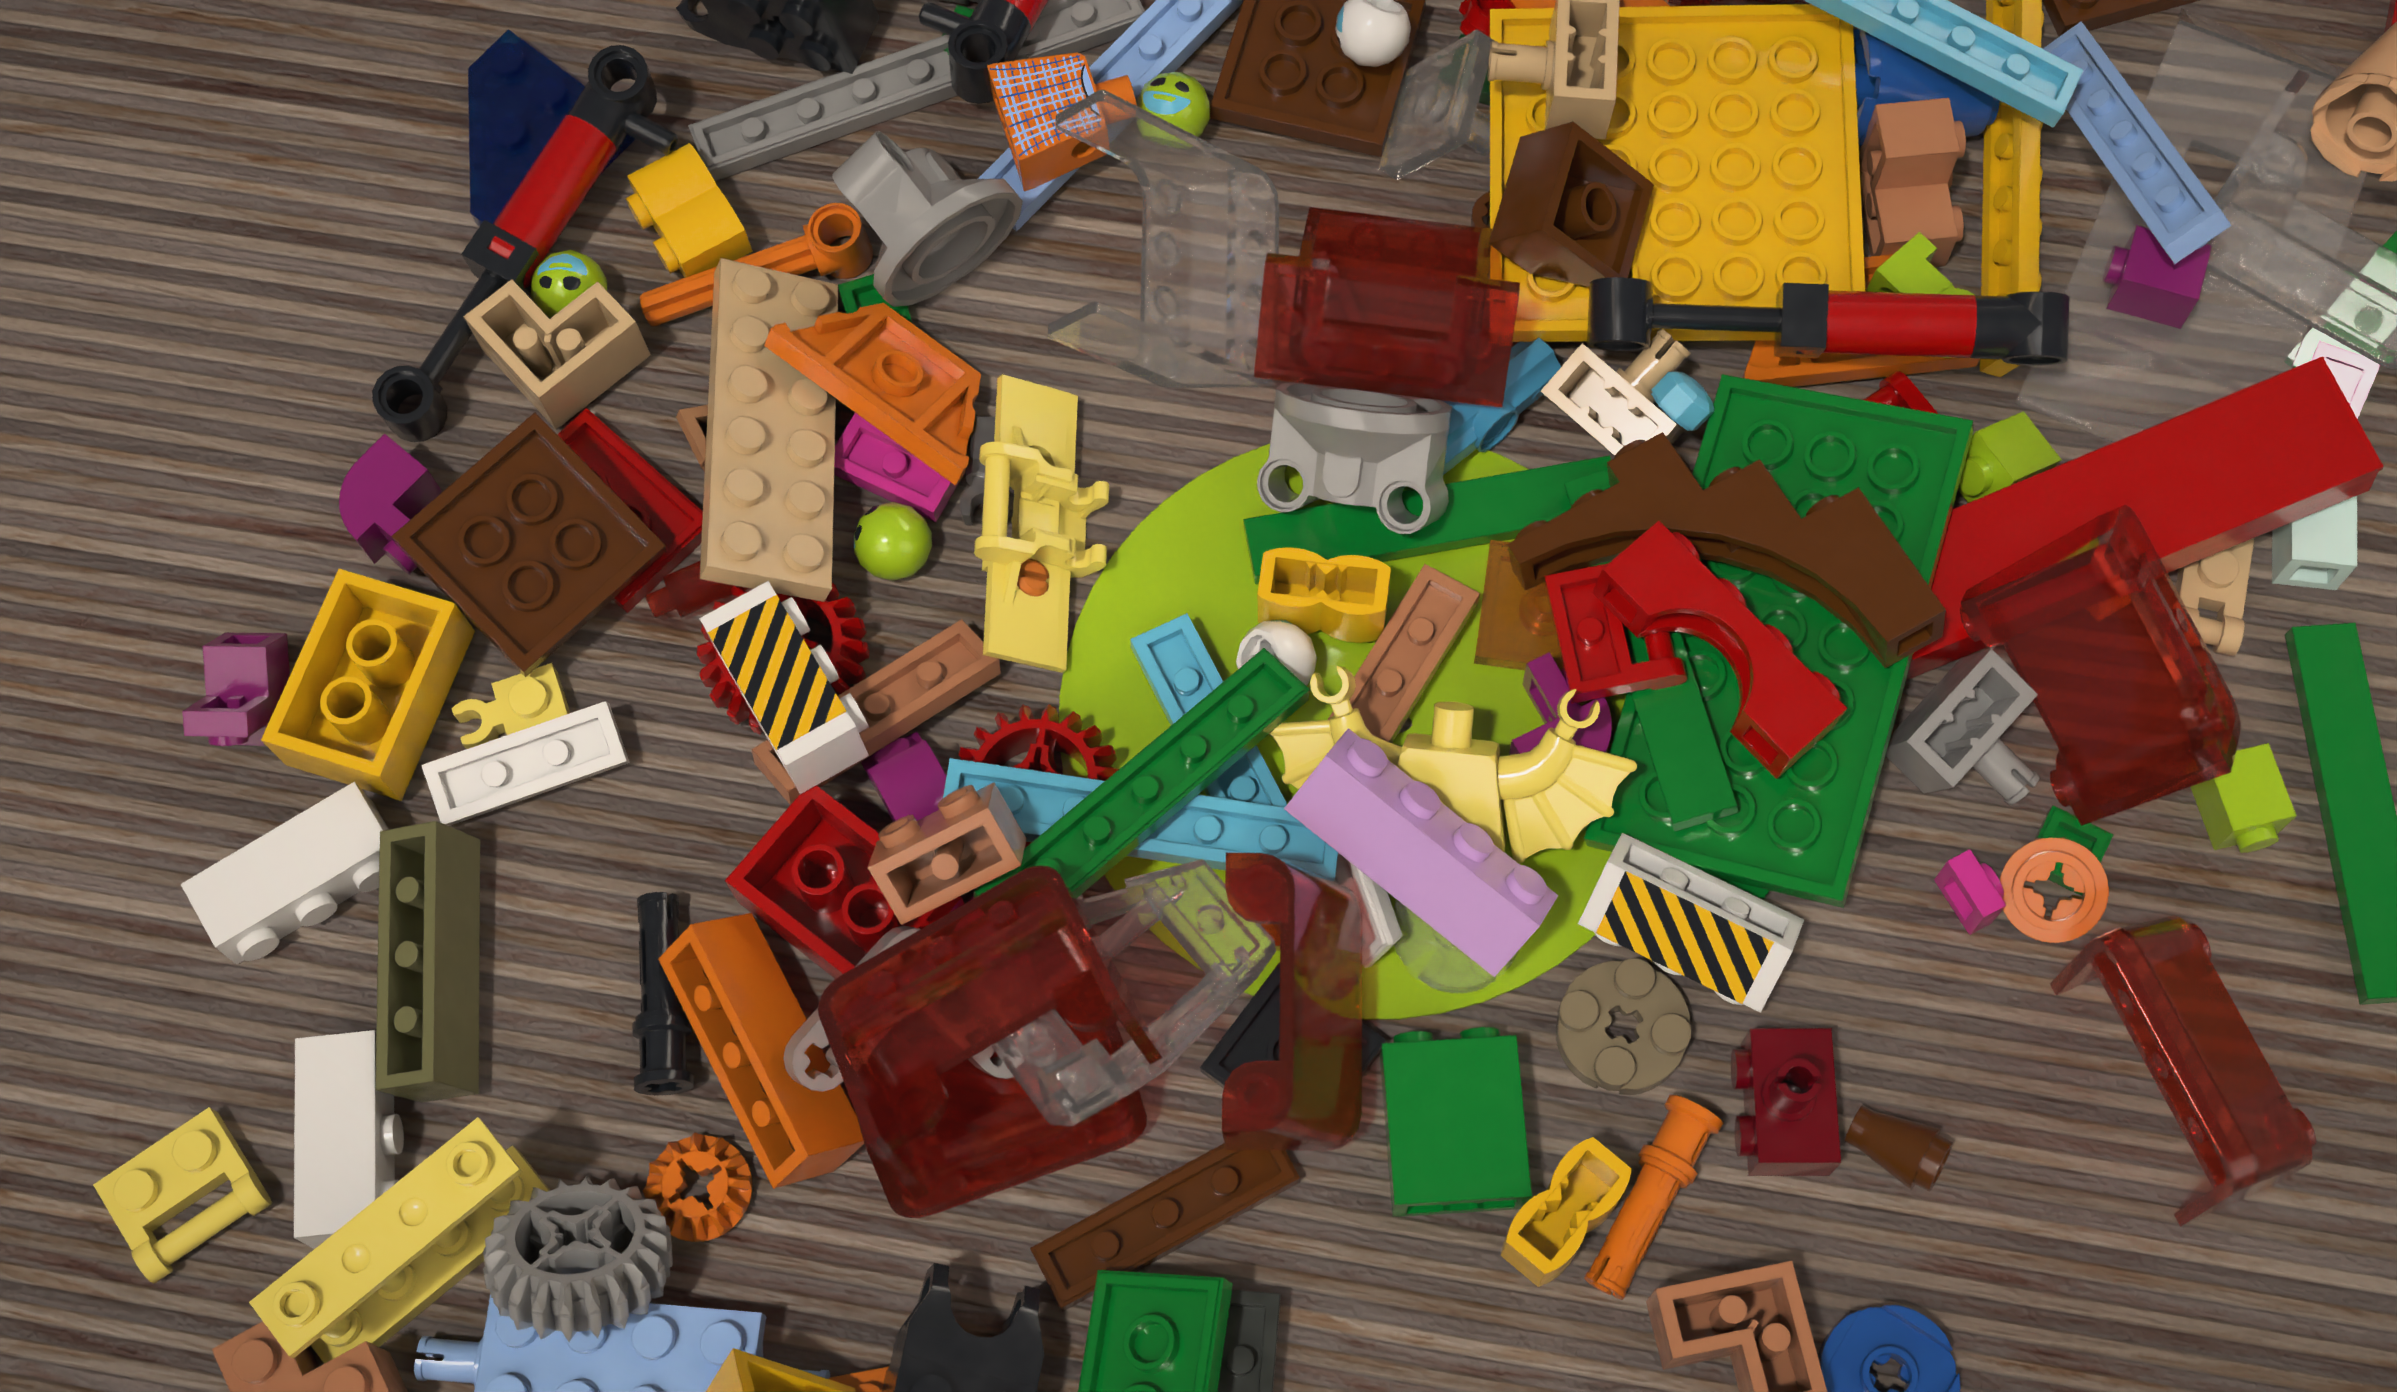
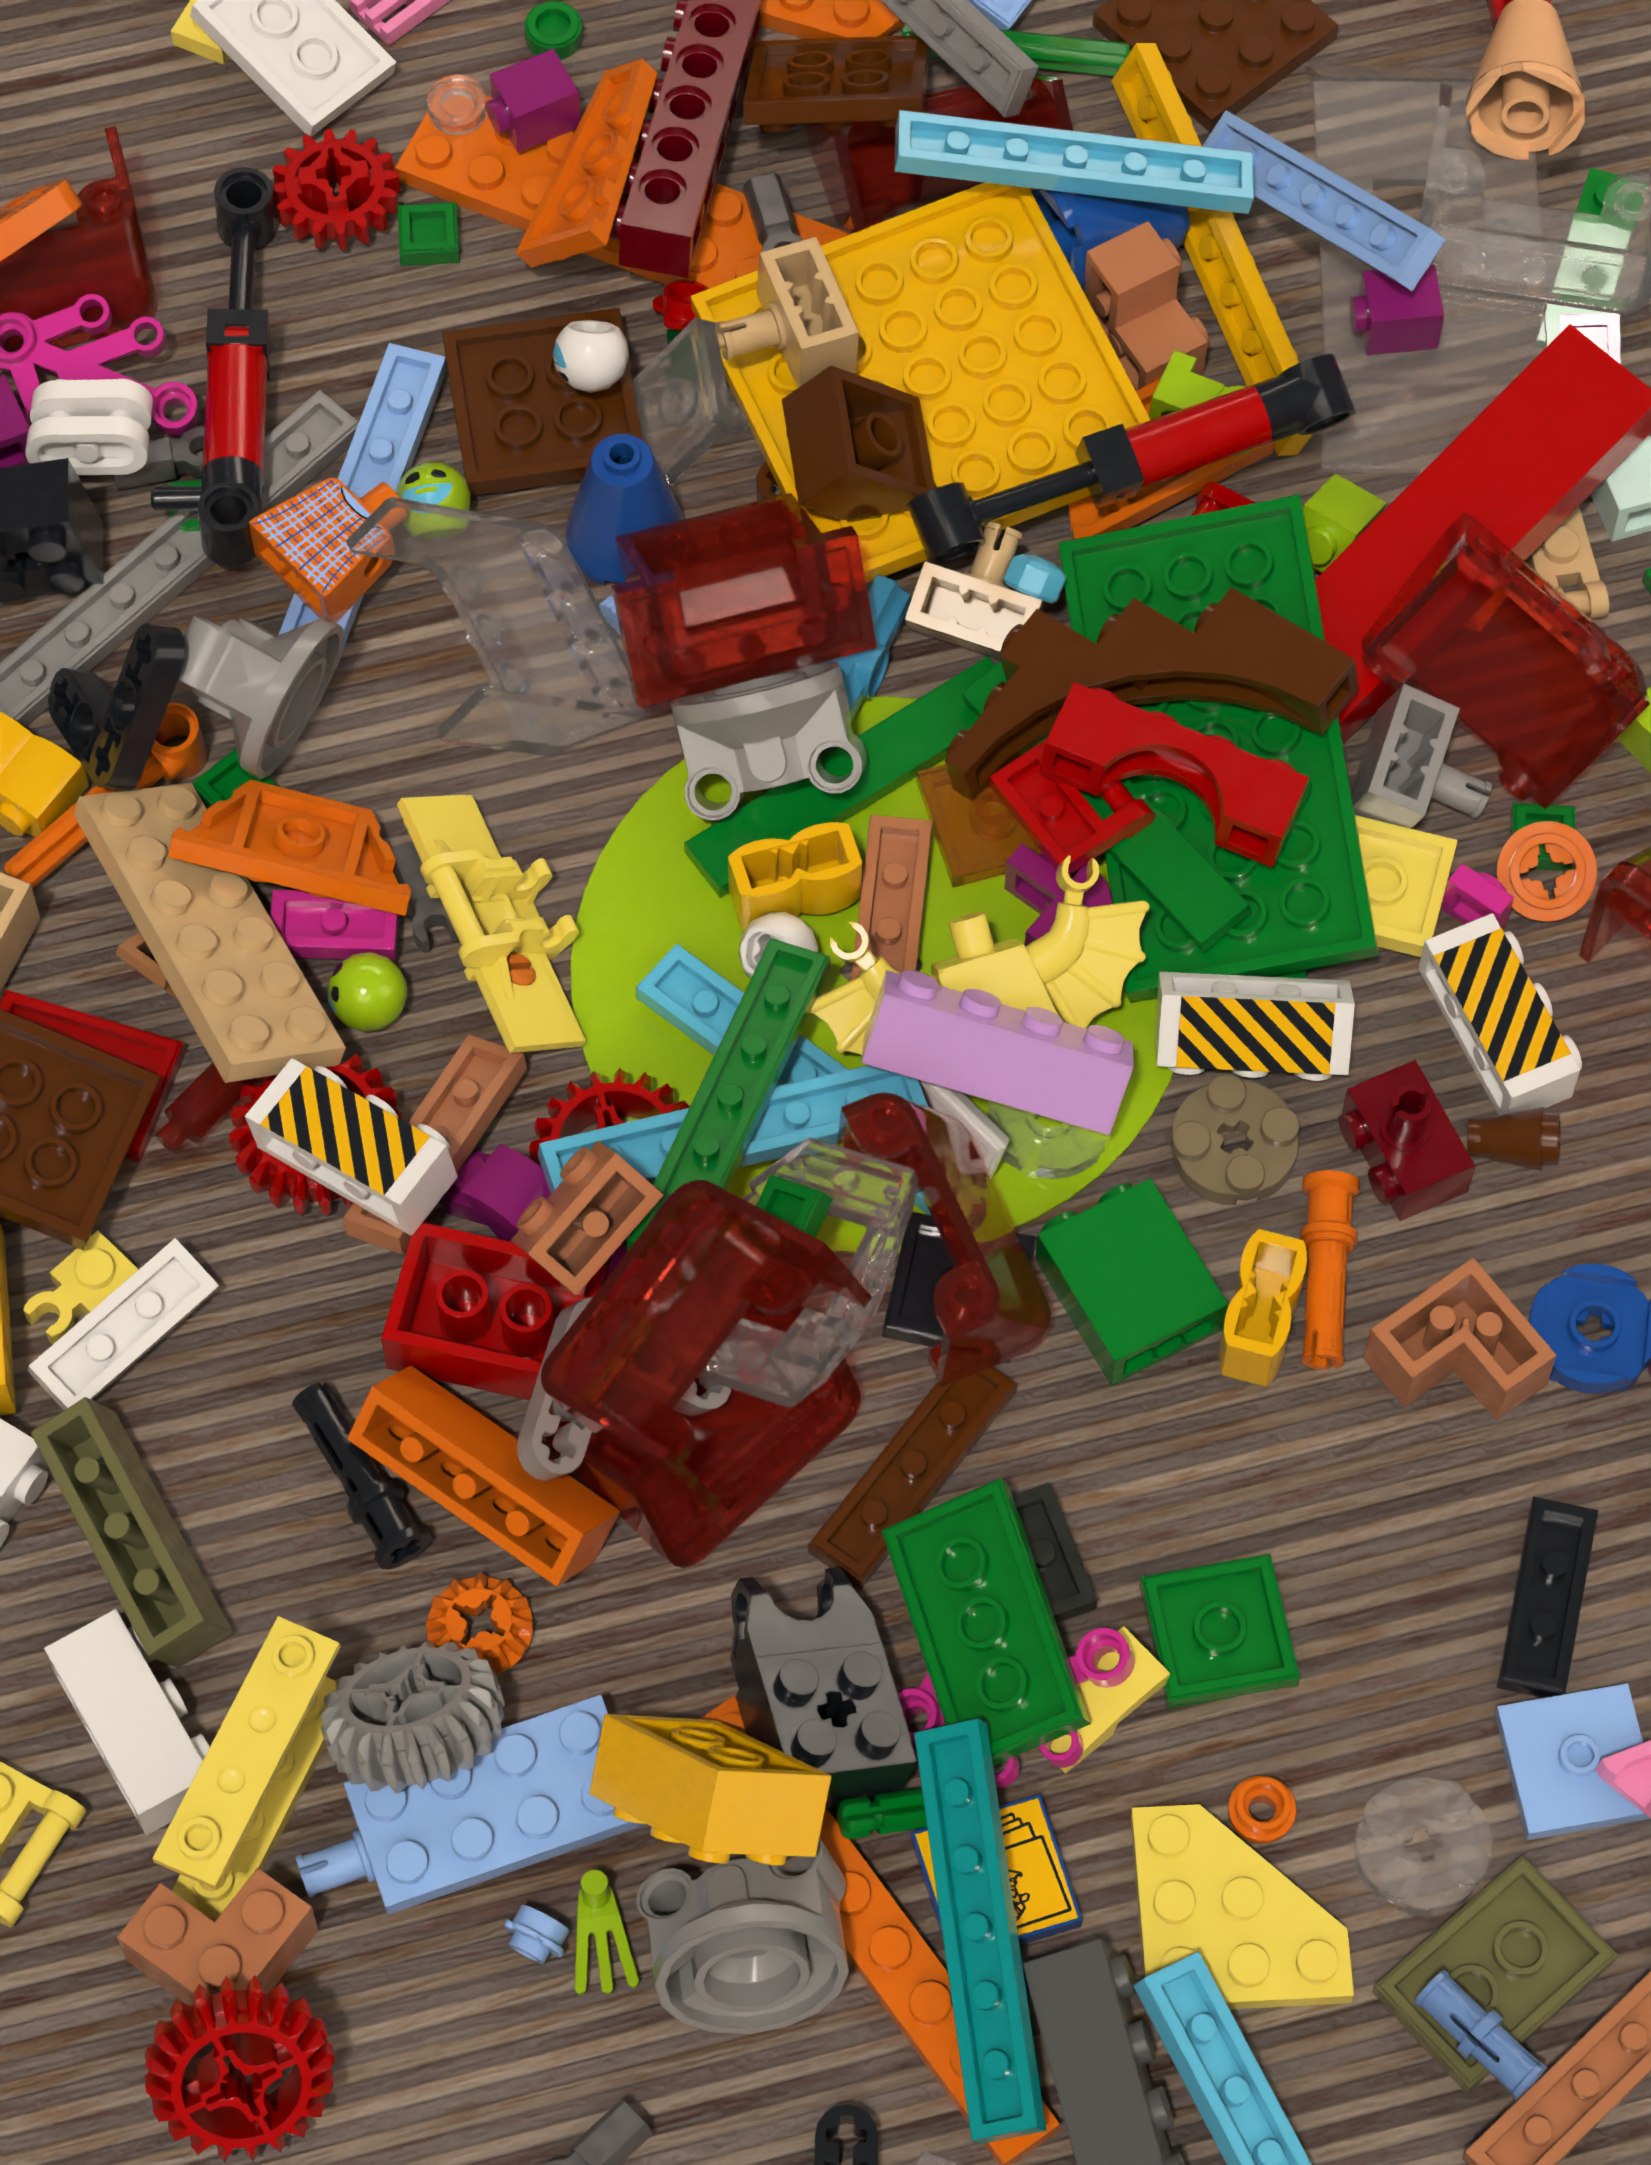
camera: 30 degrees left, 5 degrees down
none -> black beam [48,623,185,791]
none -> blue cone [566,434,687,589]
none -> green tile [743,1174,833,1259]
none -> light yellow plate [1355,815,1458,957]
none -> brick [1418,913,1582,1115]

